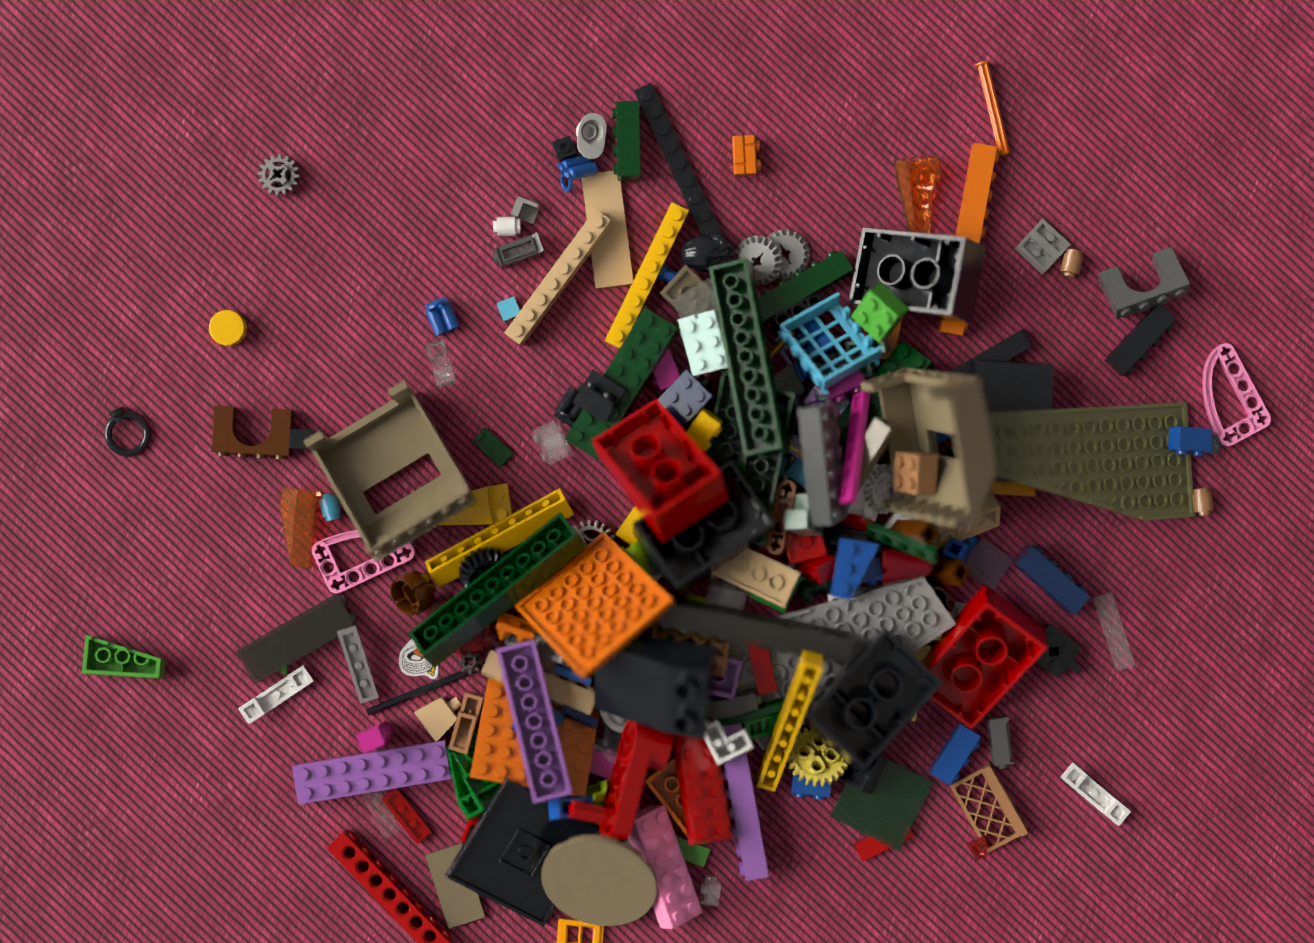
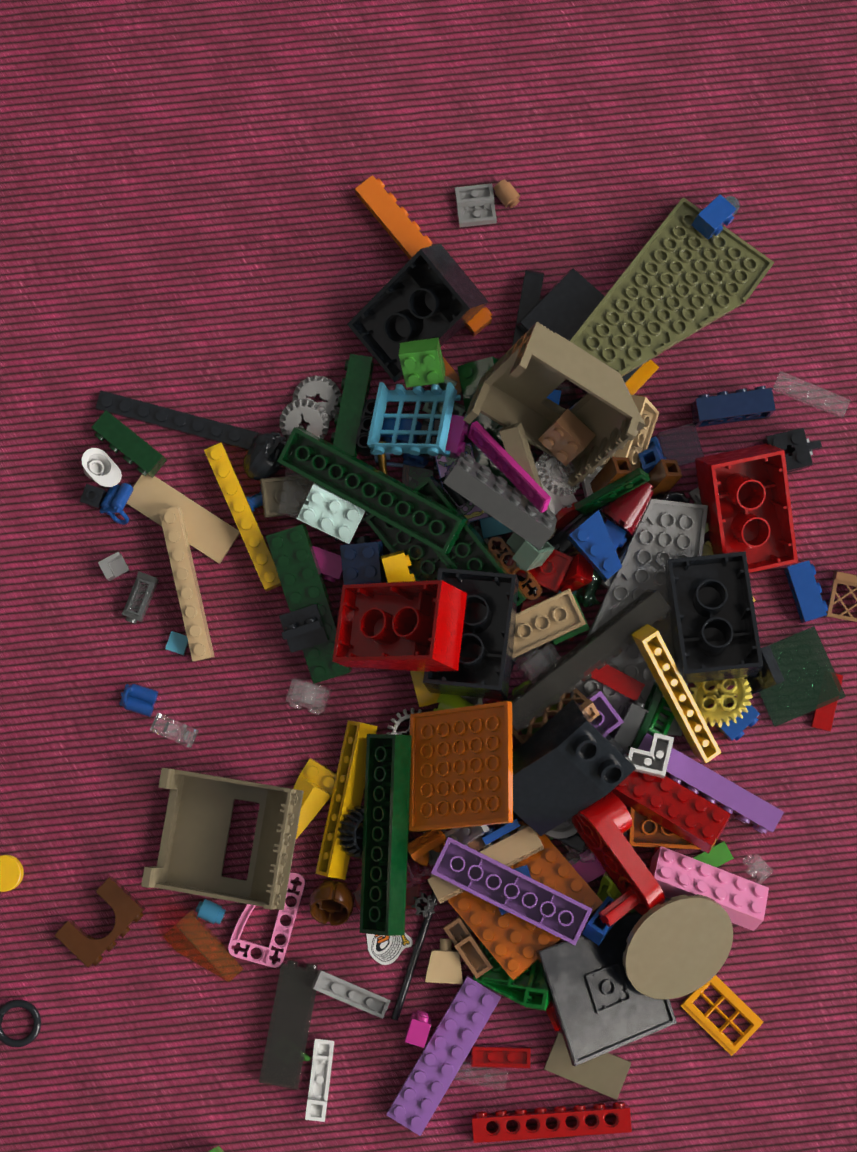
camera: 55 degrees left, 5 degrees down
black brick [289,429,316,450] -> none
dark green tile [472,428,514,467] -> none
white brick [493,217,521,236] -> none
black piece [554,387,582,428] -> none
clear blue tile [560,704,599,729] -> none
orange brick [732,135,761,177] -> none
clear orange wedge [894,156,941,234] -> none
orange axle [975,60,1010,156] -> none
dark grey window [986,716,1014,769] -> none
dark grey arch [1098,247,1190,319] -> none
black brick [1103,304,1176,376] -> none
medium nougat brick [1192,487,1214,516] -> none
bright pink beam [1202,343,1271,446] -> none

